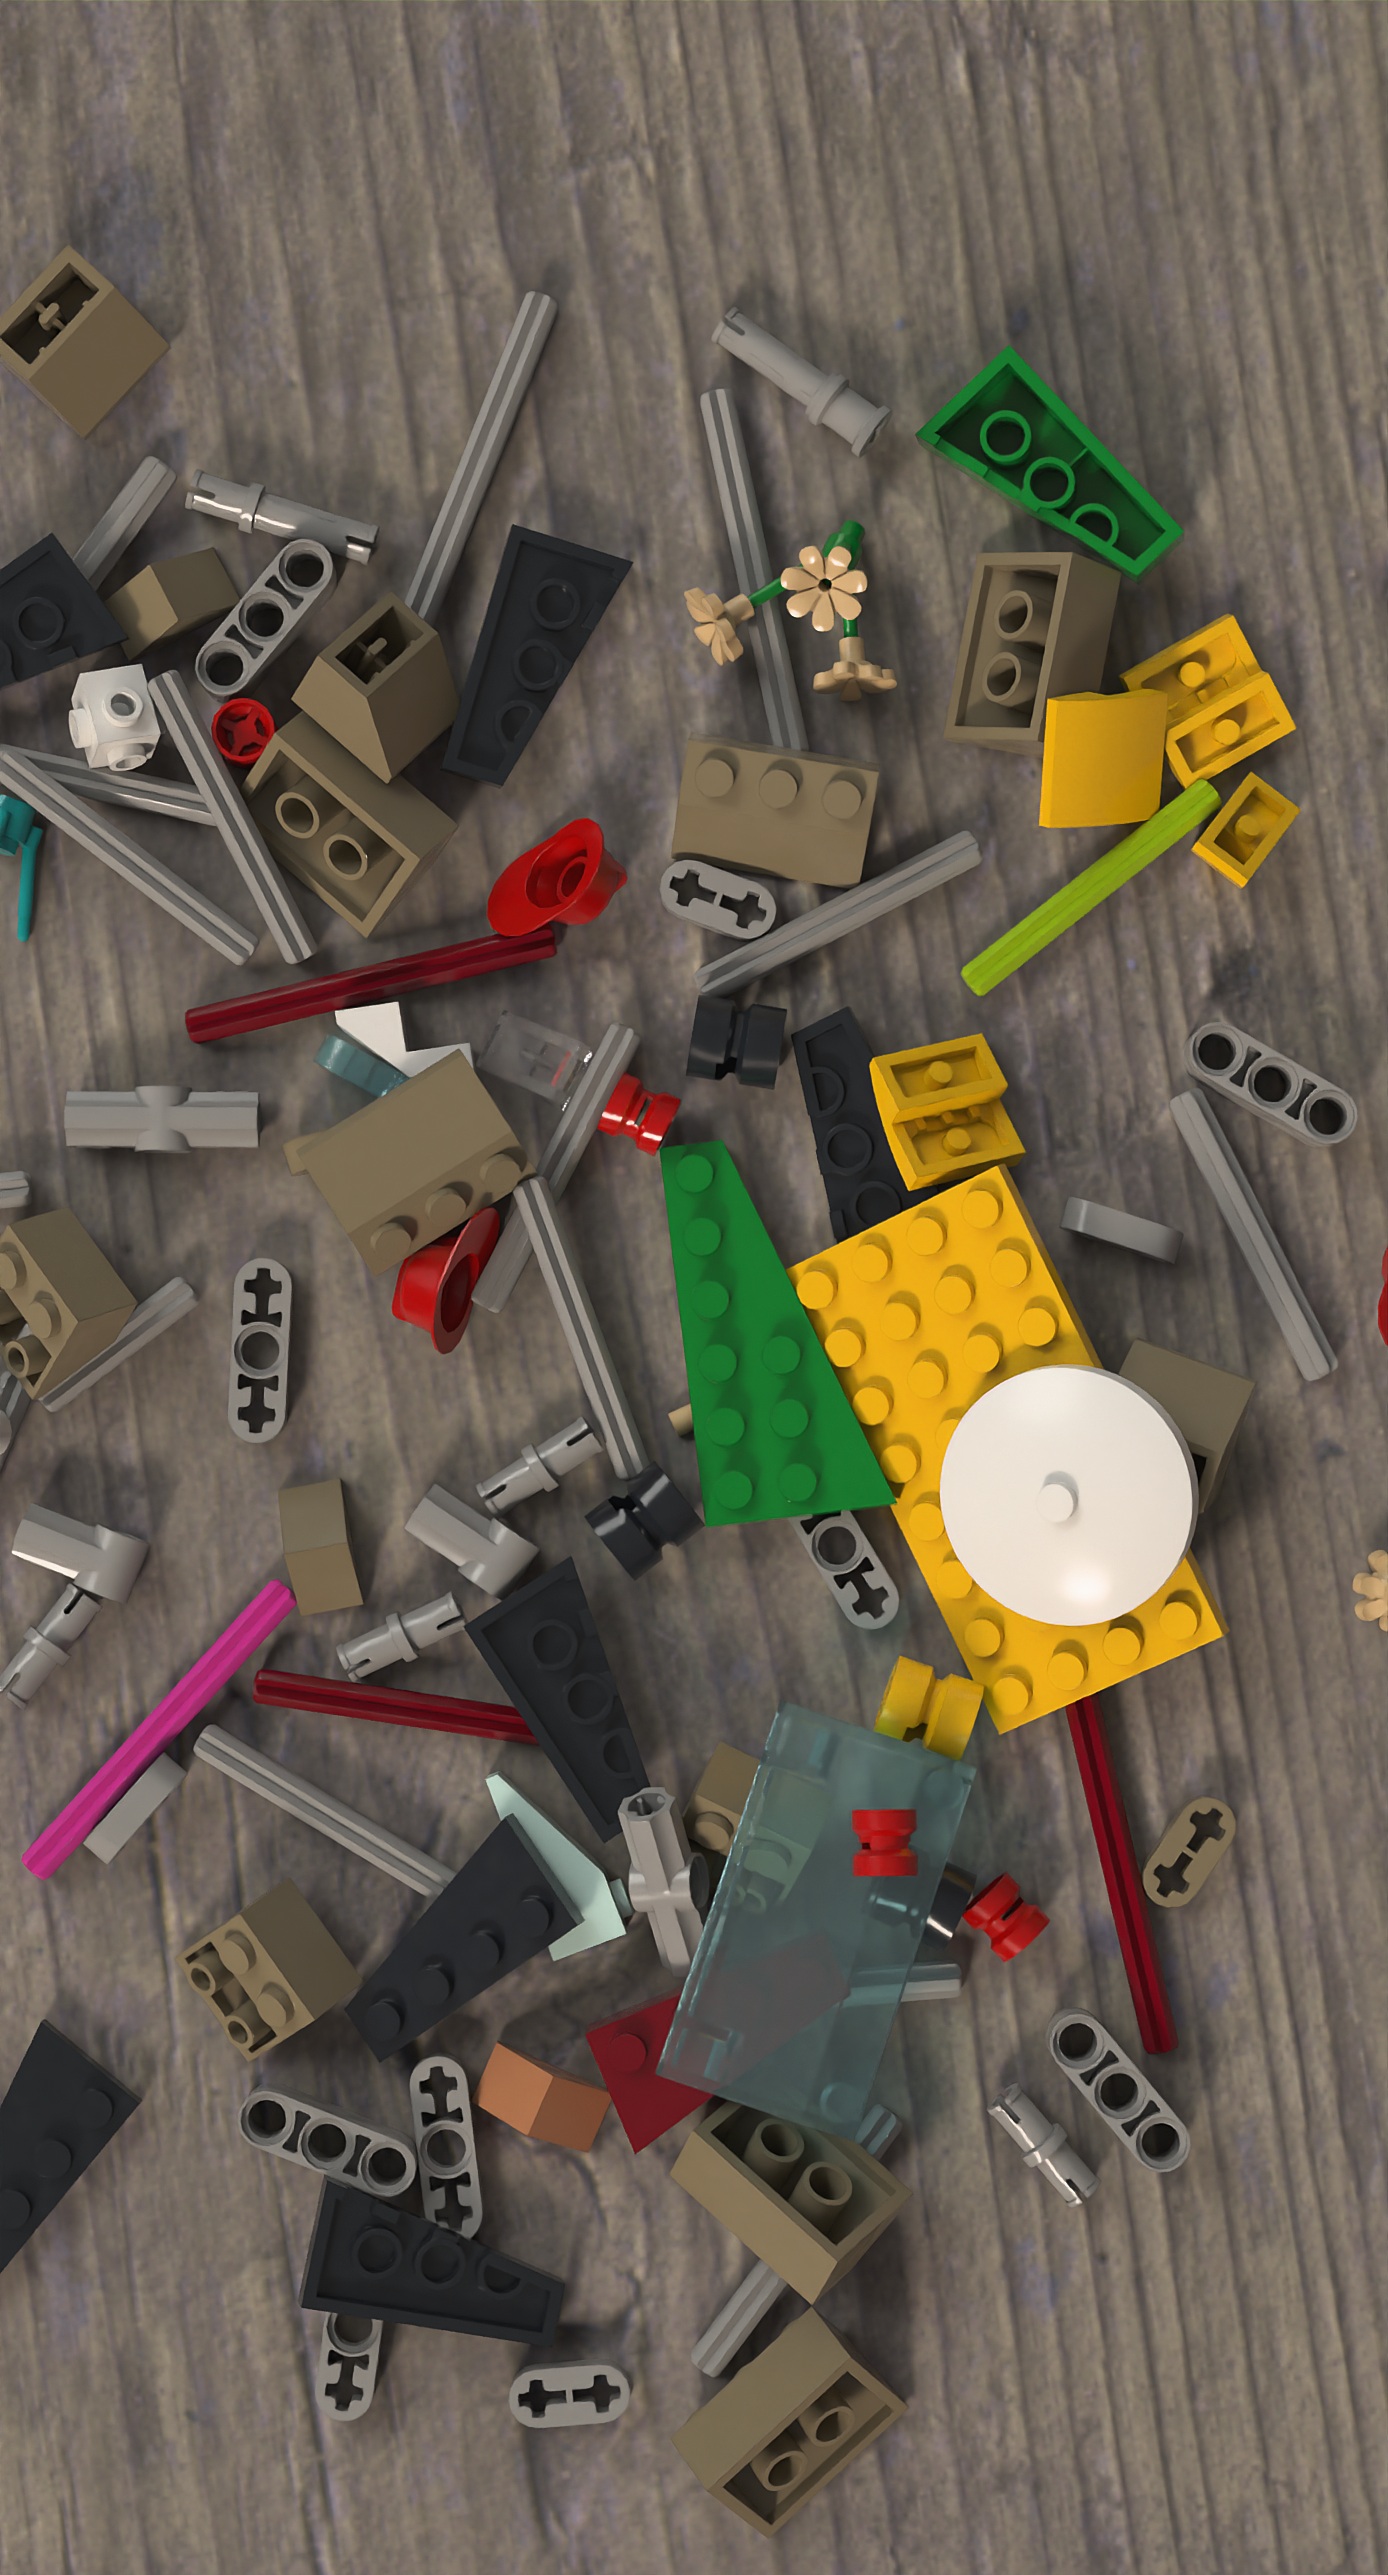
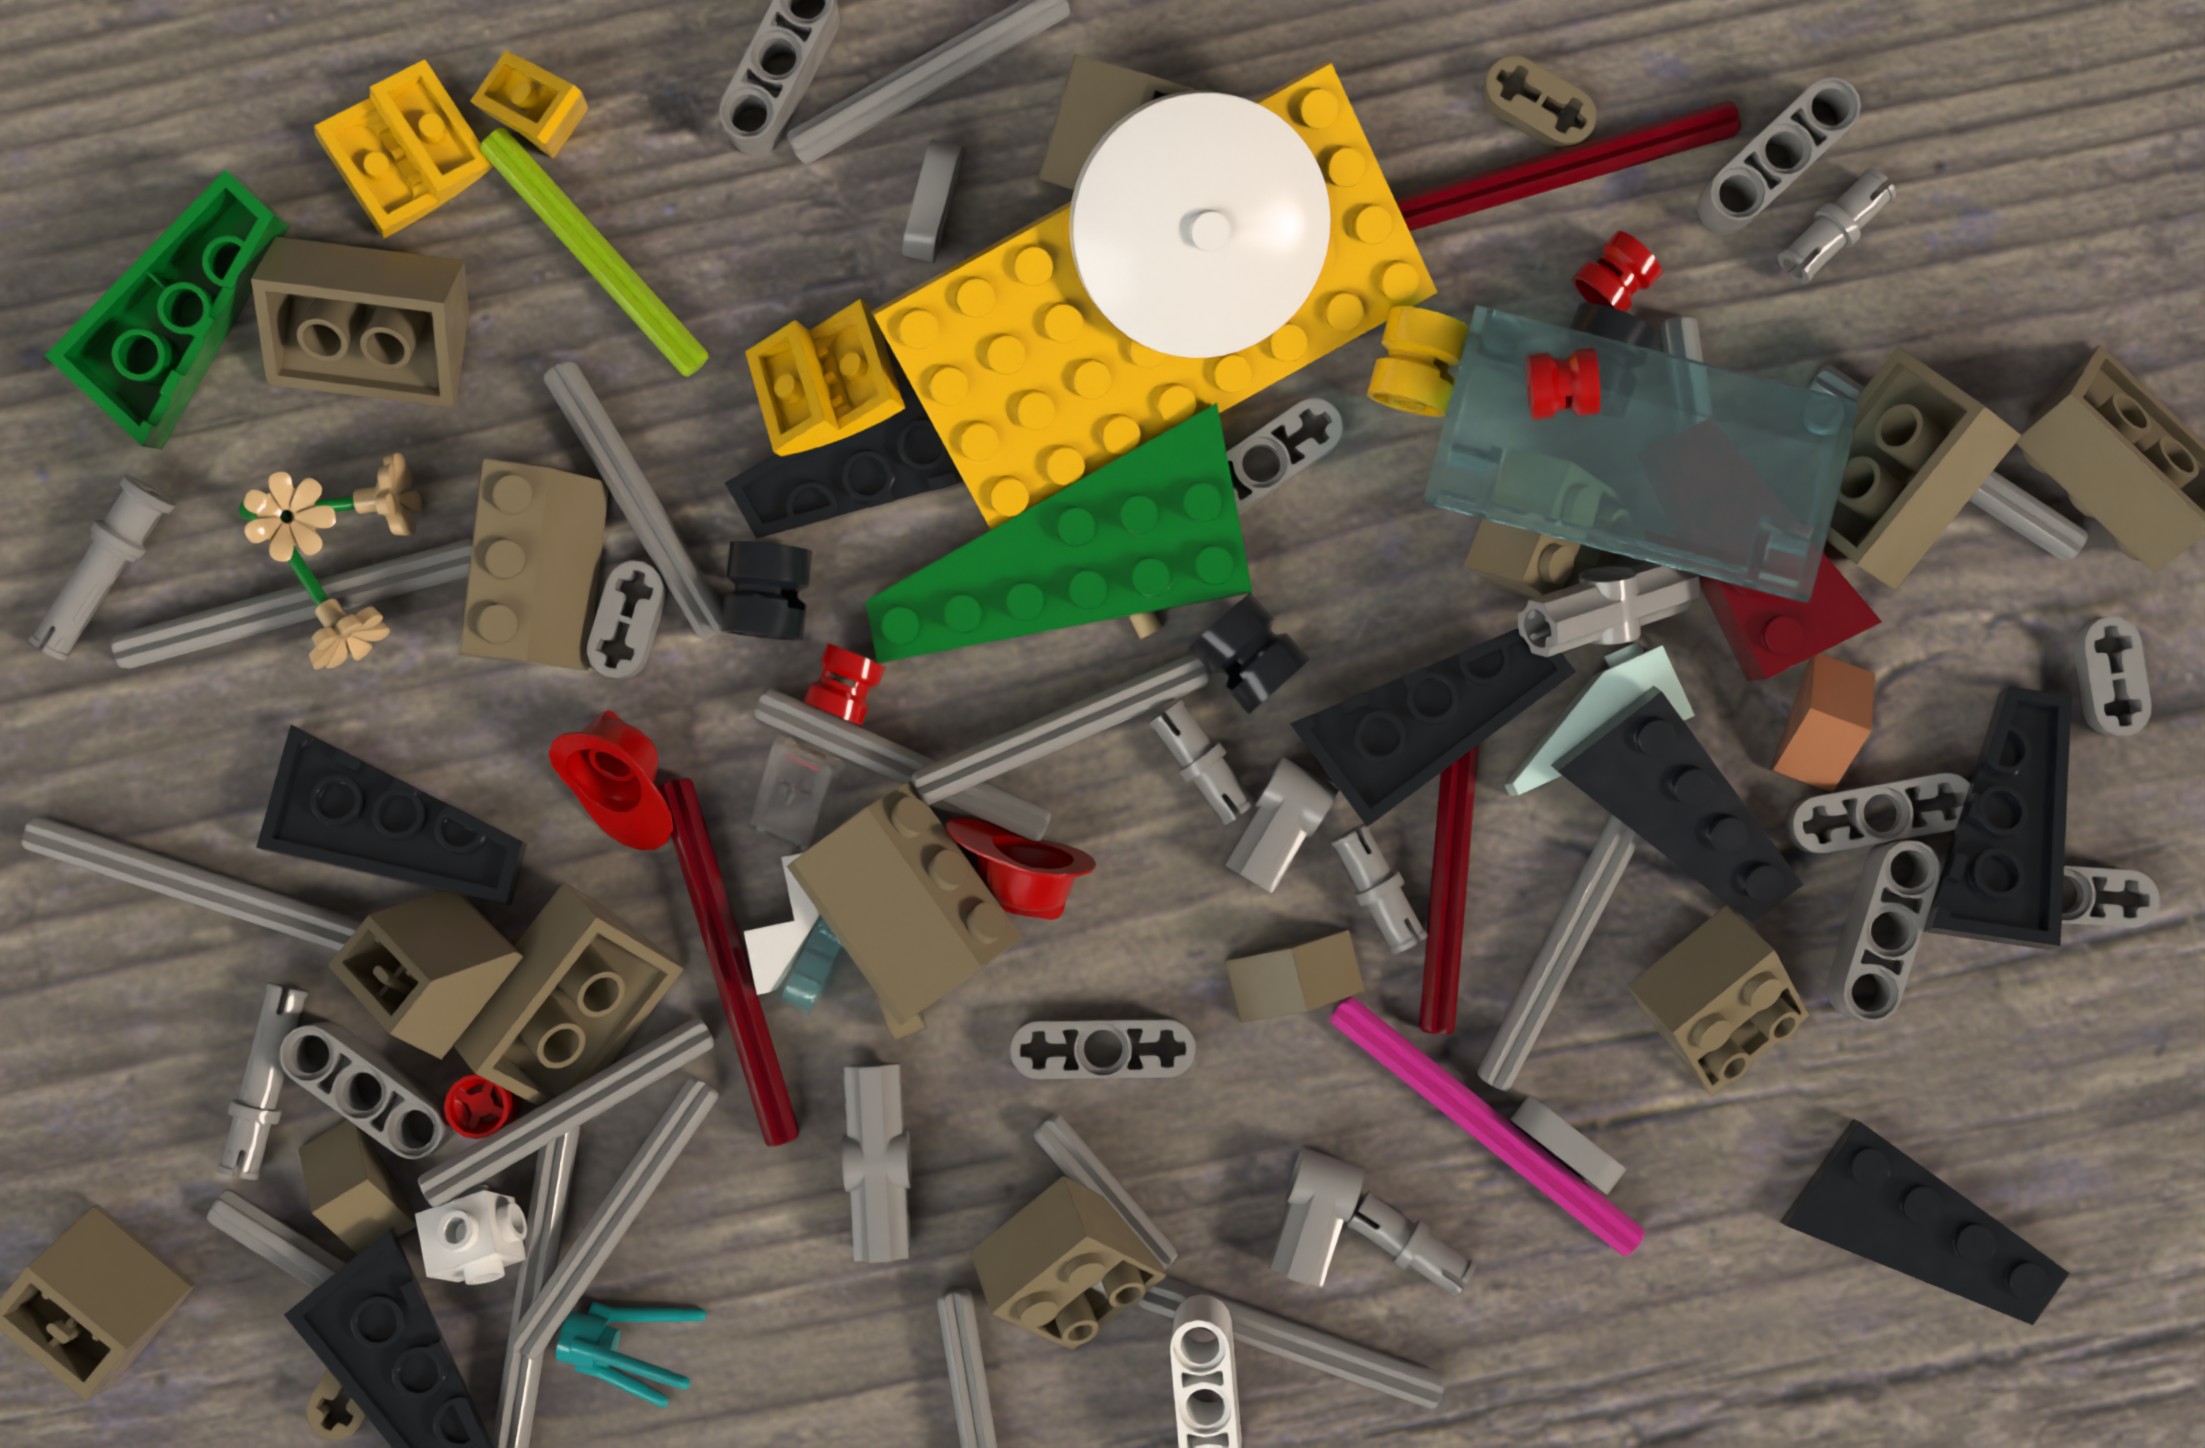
camera: 90 degrees left, 0 degrees up
yellow slope [1039,689,1168,828] -> none

